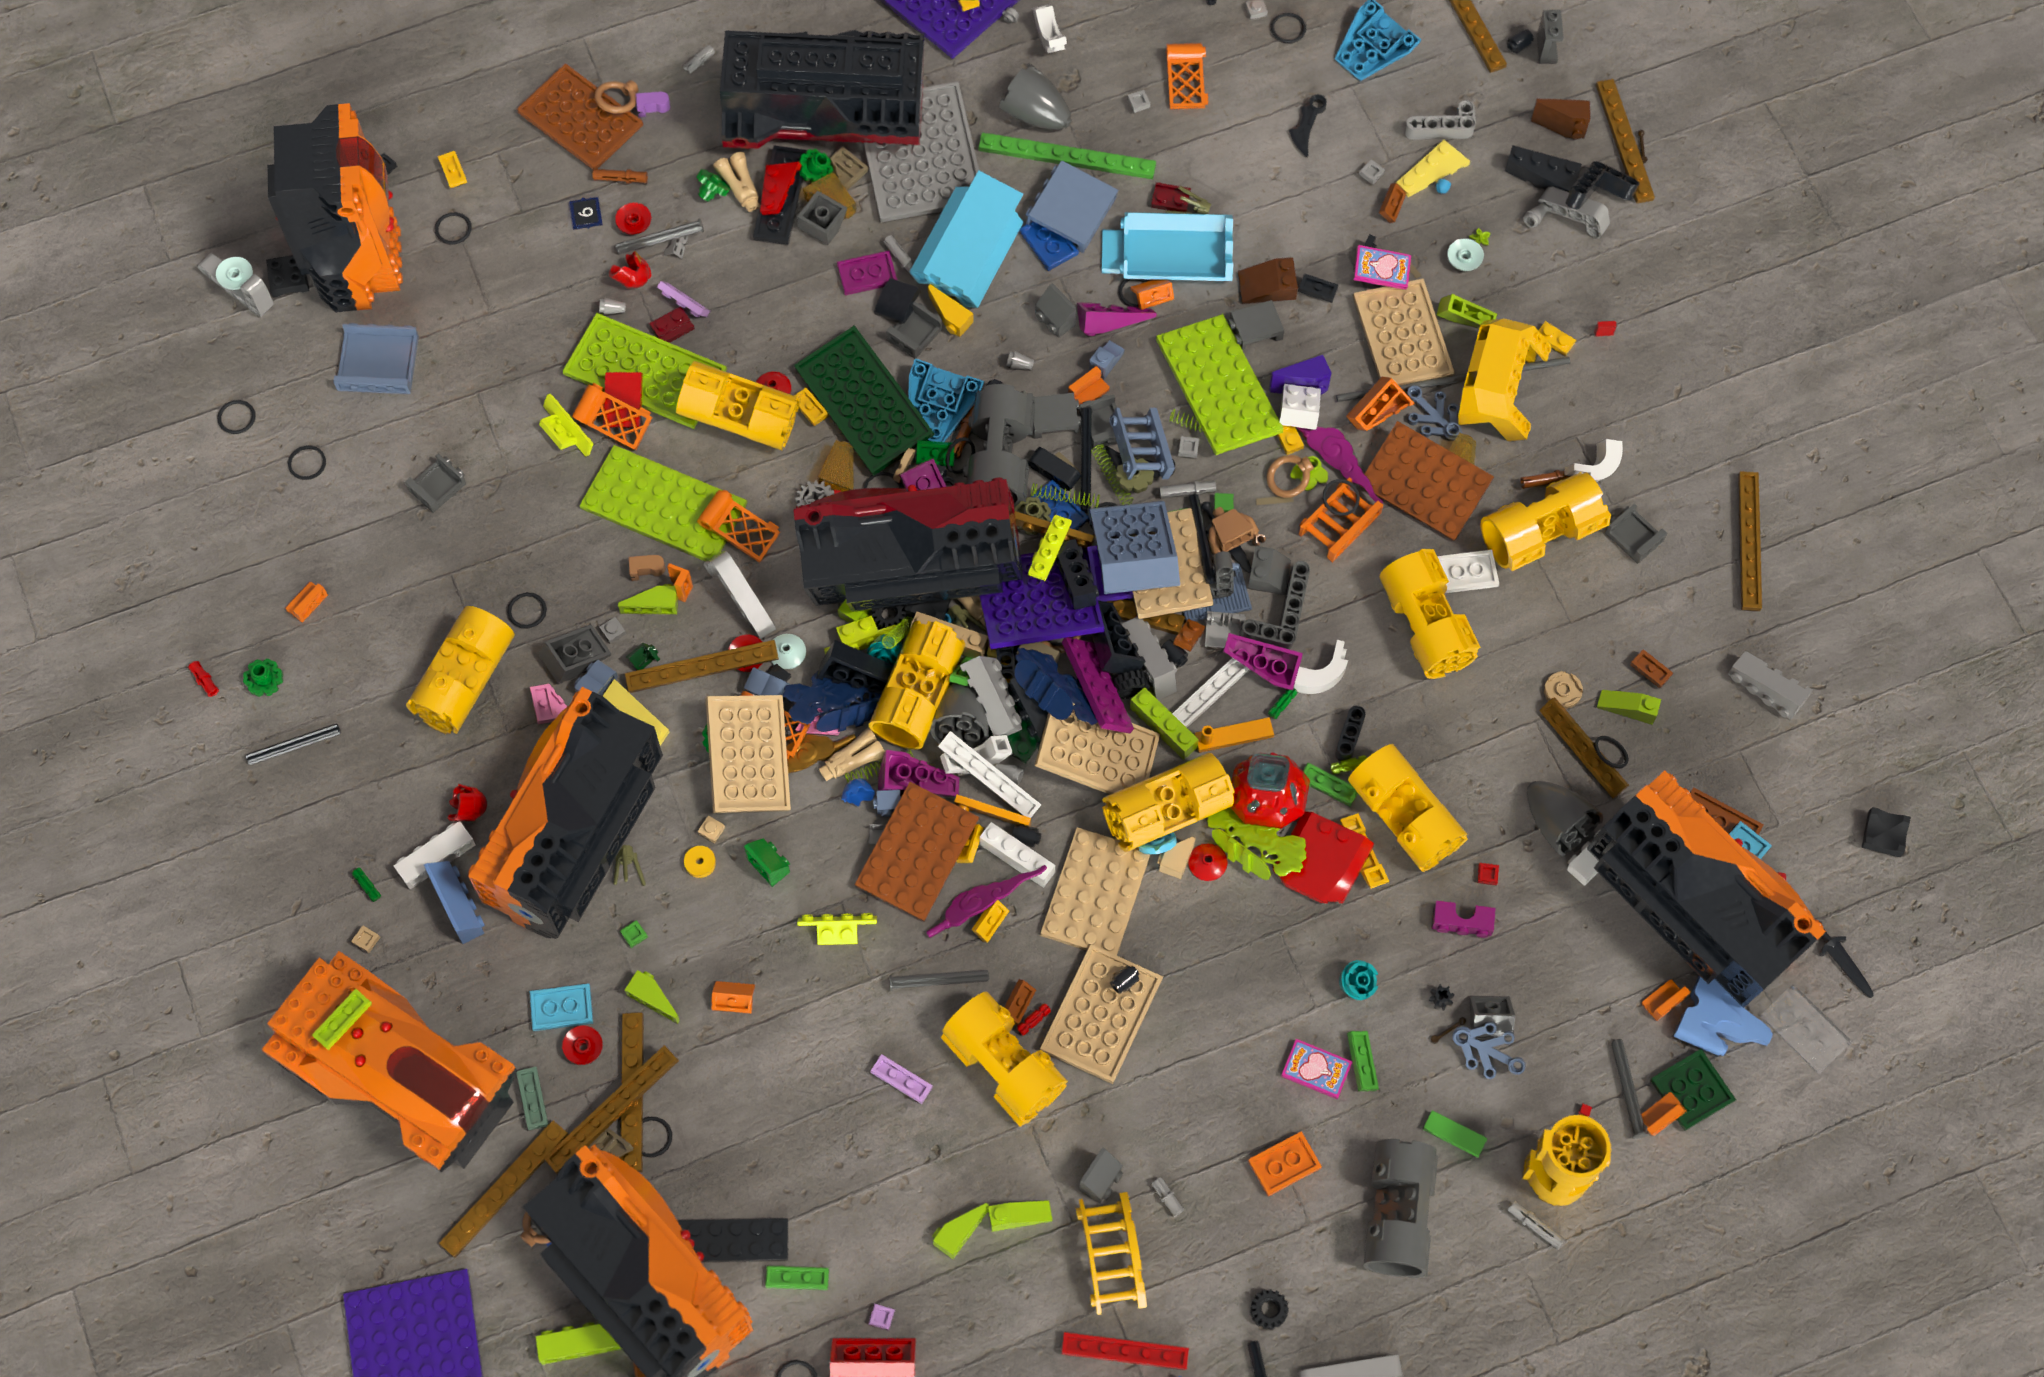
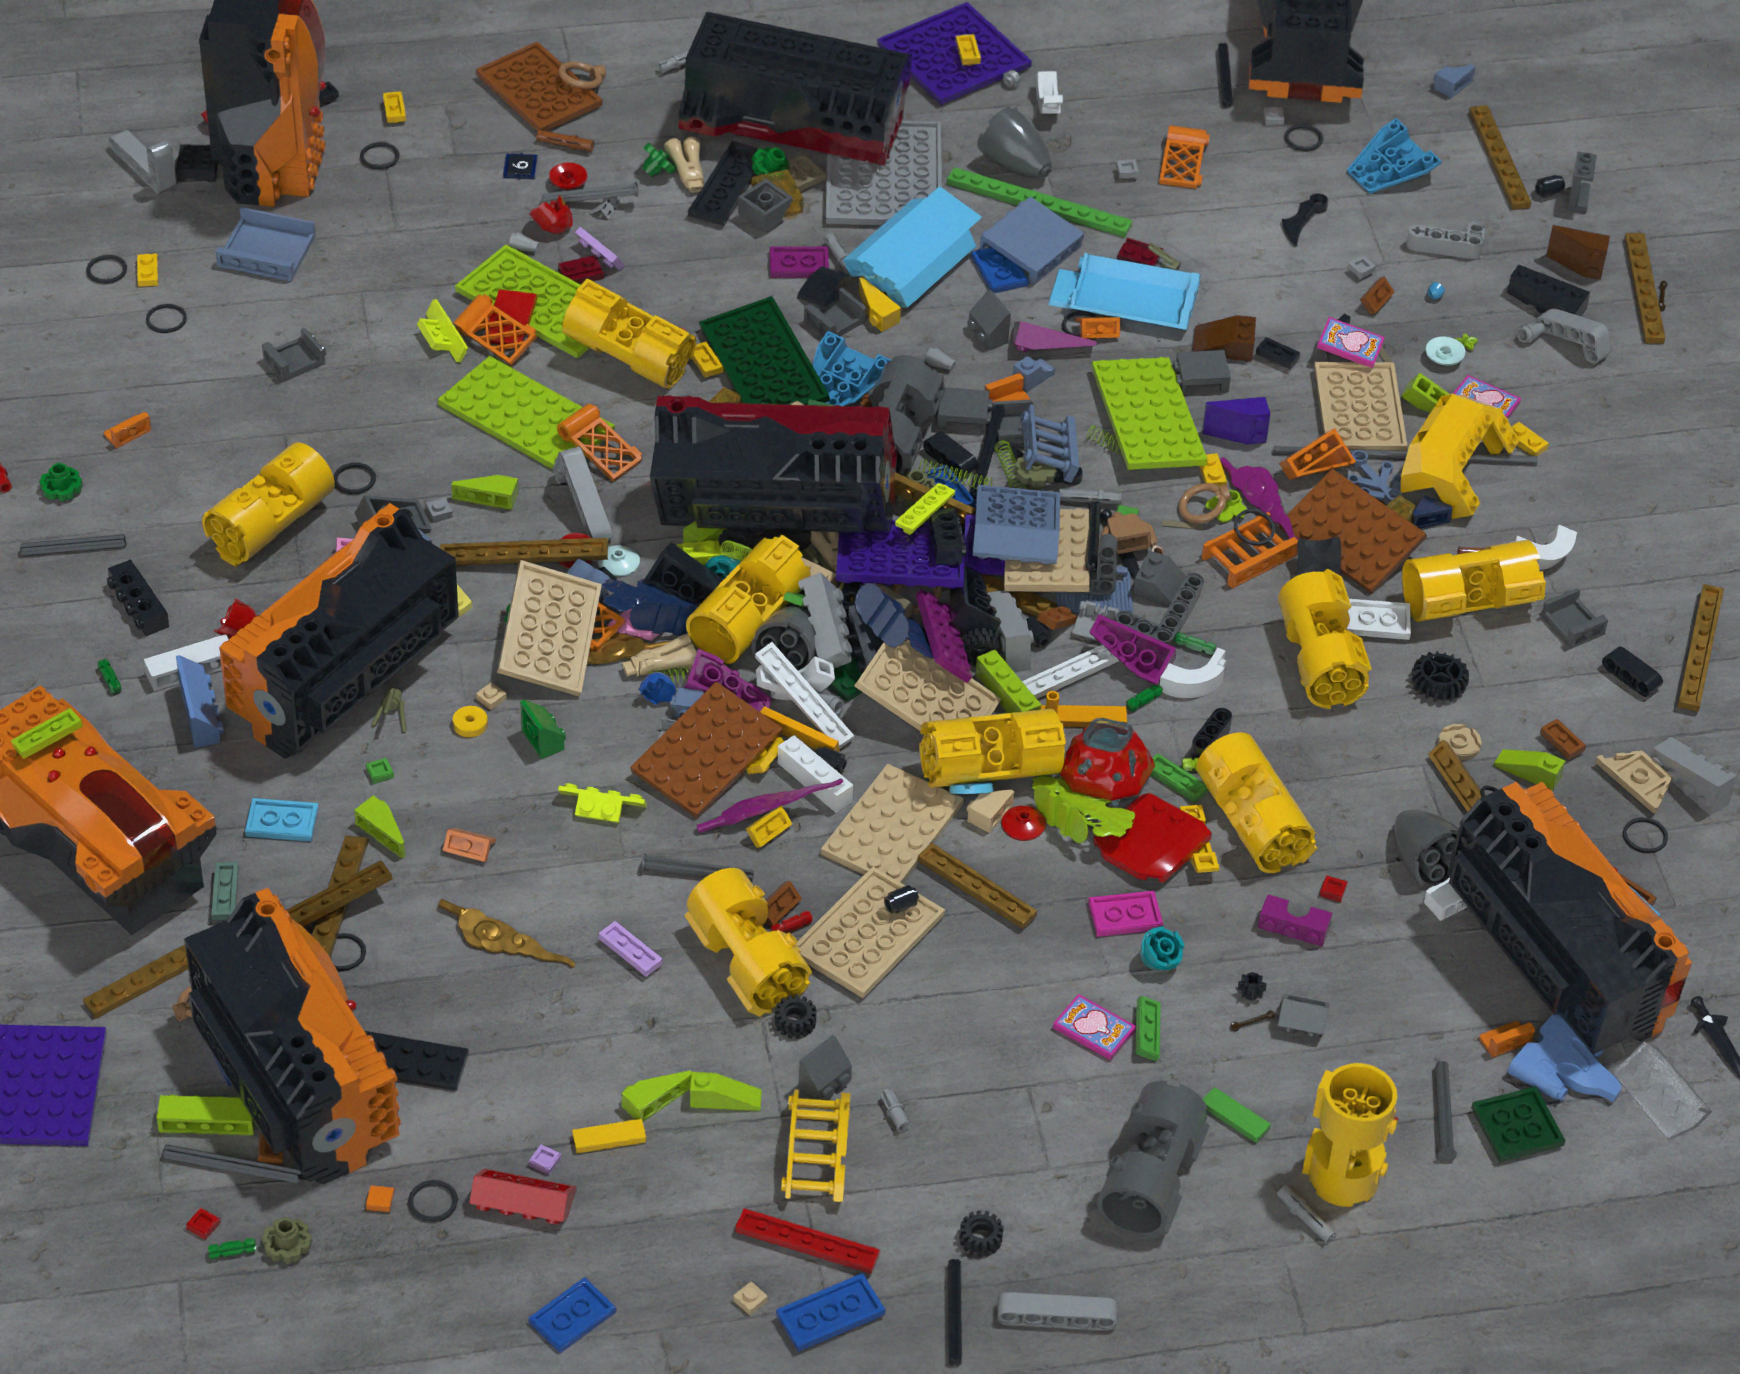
camera: 10 degrees right, 20 degrees down
light aqua dish [216,257,253,290] -> none
tan plate [351,926,380,953] -> none
red dish [562,1026,603,1065] -> none
dark green bracket [626,642,660,671] -> none
medium nougat leg [629,555,666,581] -> none
medium lavender leg [636,92,670,117] -> none
orange panel [667,563,693,602] -> none
red wing [760,162,802,215] -> none
bright green tile [765,1266,829,1290] -> none
light grey plate [1178,436,1199,458] -> none
orange plate [1248,1131,1322,1197] -> none
white brick [1279,384,1321,430] -> none
light yellow wing [1396,140,1470,197] -> none
sand blue plant [1453,1021,1526,1079] -> none
black beam [1565,161,1639,209] -> none
red tile [1594,321,1617,336] -> none
orange panel [1641,1092,1686,1136] -> none
none -> black brick [106,559,169,636]
none -> yellow plate [137,253,158,287]
none -> pearl gold piece [438,899,575,968]
none -> yellow tile [572,1119,646,1154]
none -> black tyre [775,995,817,1039]
none -> pearl gold plate [918,843,1037,929]
none -> dark pink tile [1088,891,1164,937]
none -> green axle [1175,632,1216,655]
none -> black brick [1297,537,1341,576]
none -> dark blue slope [1411,495,1453,529]
none -> black gear [1411,651,1469,703]
none -> tile [1453,375,1521,419]
none -> tan wing [1595,750,1672,814]
none -> black beam [1602,646,1663,697]
none -> black piece [1623,817,1668,853]

